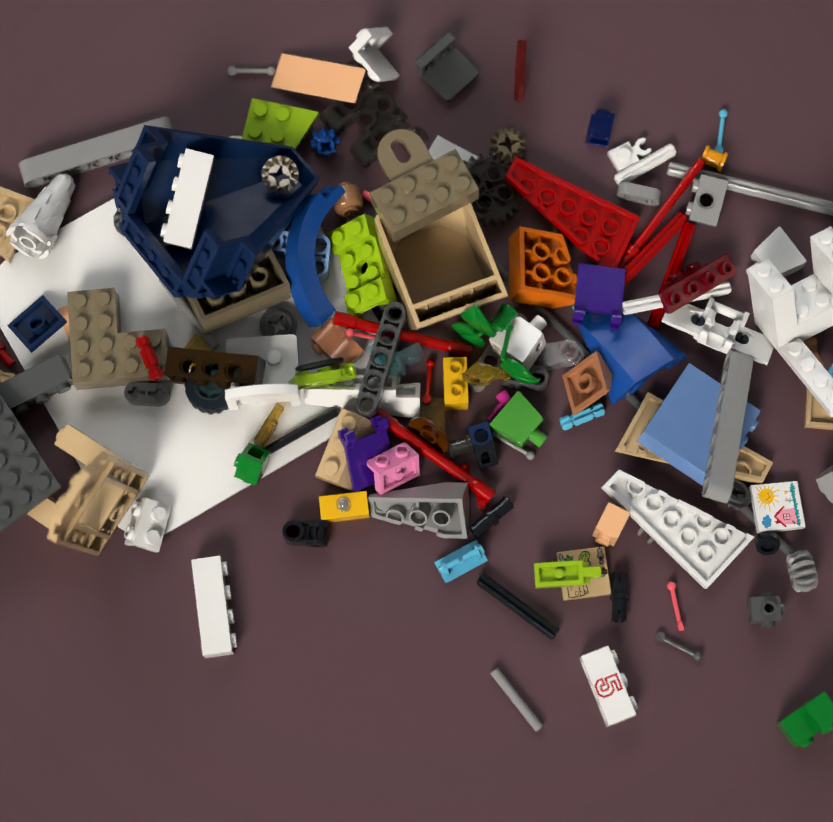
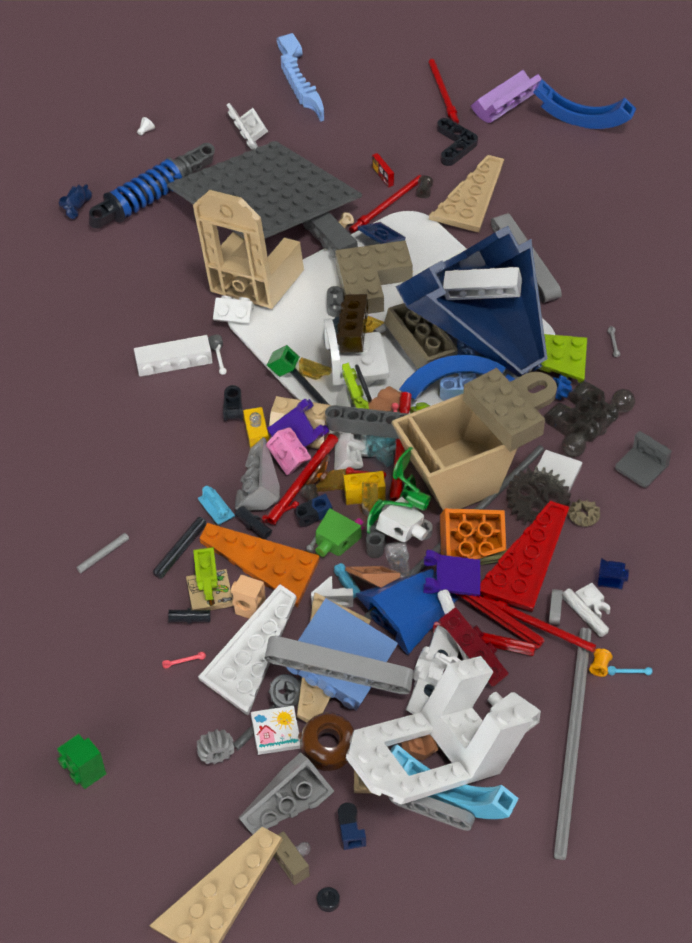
camera: 85 degrees right, 25 degrees down
white cone [6,173,75,259] -> none
red axle [135,335,164,381] -> none
dark grey gear [259,307,297,336] -> none
dark tan gear [261,156,299,193] -> none
light nougat sticker [271,53,366,103] -> none
white bracket [349,27,399,82] -> none
clear red tile [514,40,527,101] -> none
white brick [579,646,638,727] -> none
dark grey hinge [656,632,703,661] -> none
light grey brick [685,174,729,227] -> none
dark grey brick [747,592,785,628] -> none
black tile [755,531,780,555] -> none
none -> orange wing [200,523,320,608]
none -> hinge [208,335,227,375]
none -> reddish brown piece [298,712,354,771]
none -> white slope [311,576,353,607]

